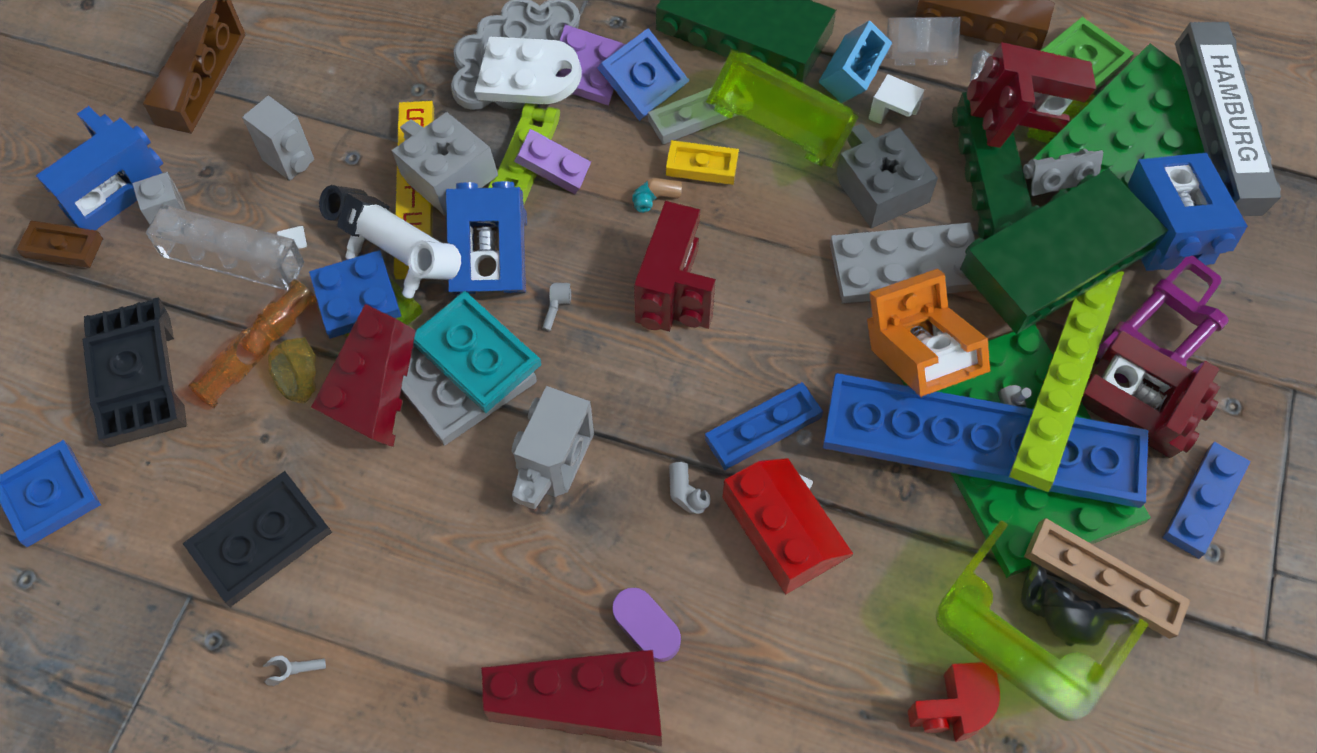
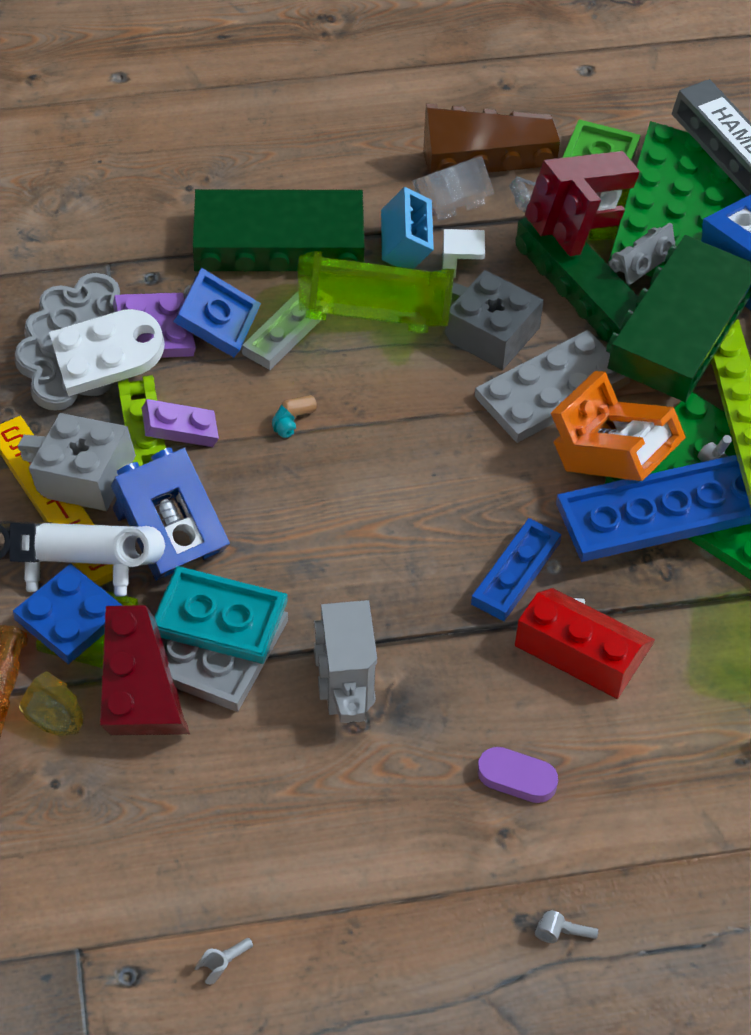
camera: 30 degrees left, 10 degrees down
black plate [182,471,332,607] -> none
dark red wedge [482,650,662,747] -> none
light grey hand [542,283,571,332] -> none
dark red brick [634,201,716,332] -> none
yellow plate [666,140,739,185] -> none
light grey arm [669,462,711,514] -> none

